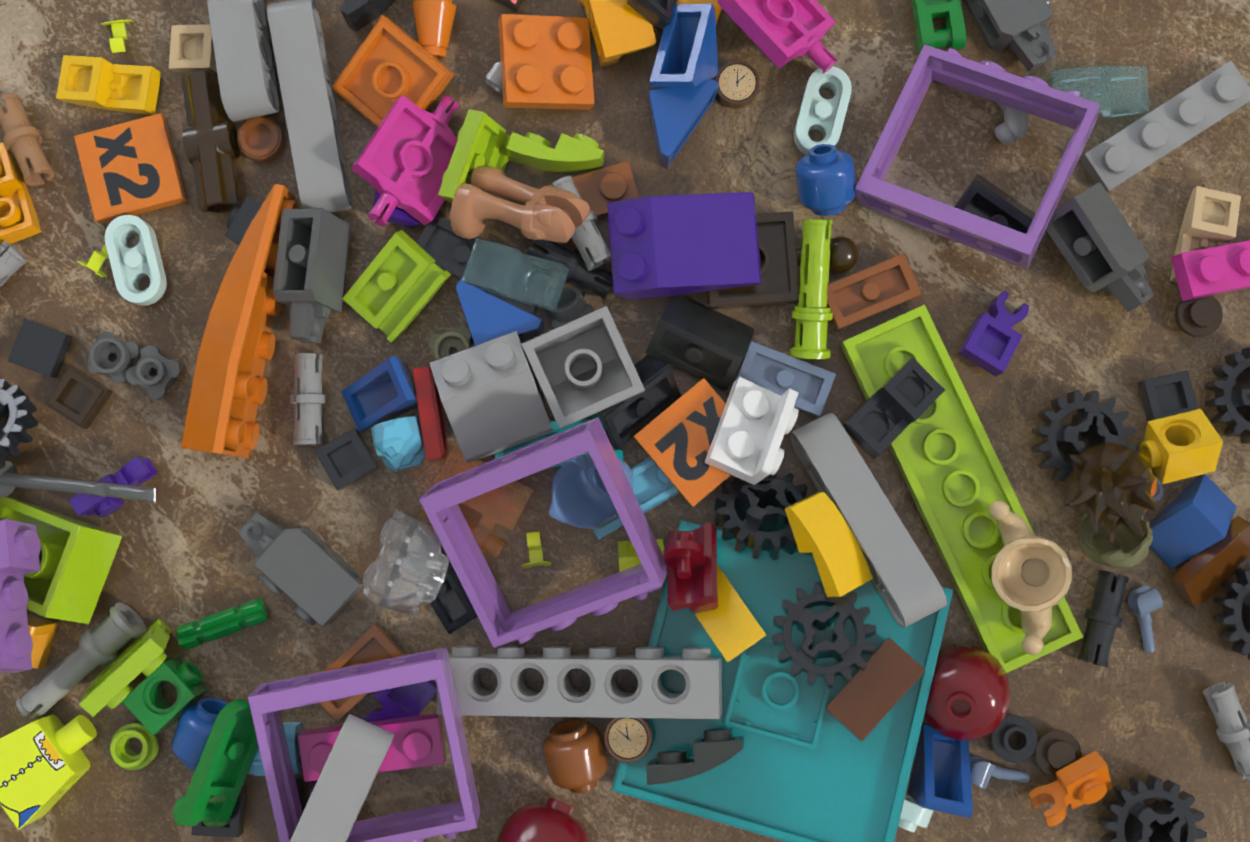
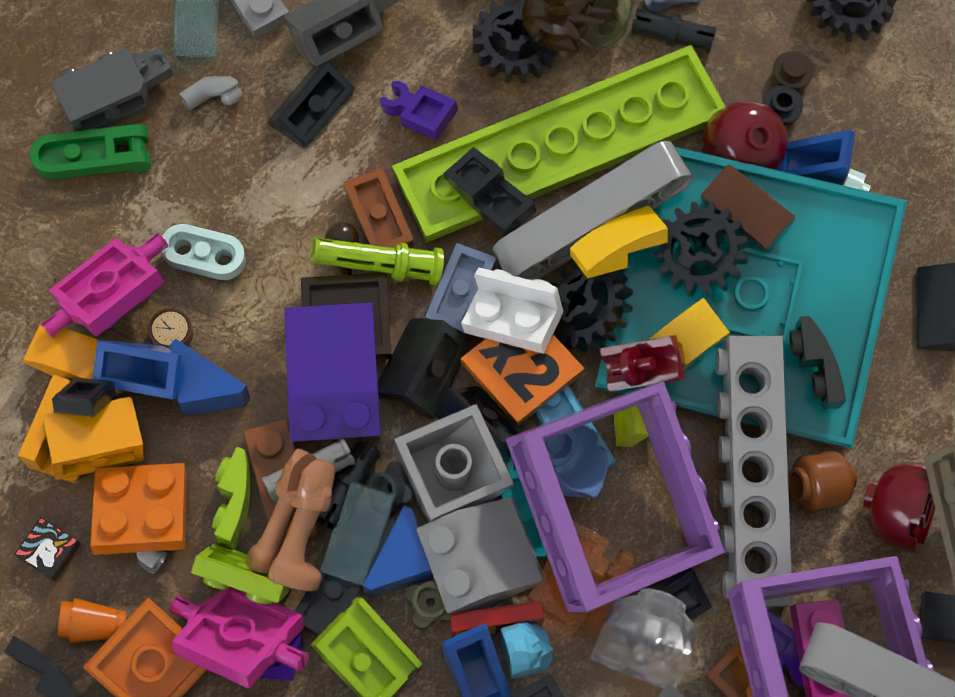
camera: 90 degrees left, 15 degrees down
neon yellow piece [521,531,552,569] -> none
tile [604,718,653,762] -> none
blue head [795,144,856,216] -> none
medium lavender window [855,44,1100,269] -> none
sand blue hand [970,755,1030,789] -> none
tan piece [989,501,1072,655] -> none
orange plate [1029,750,1112,827] -> none

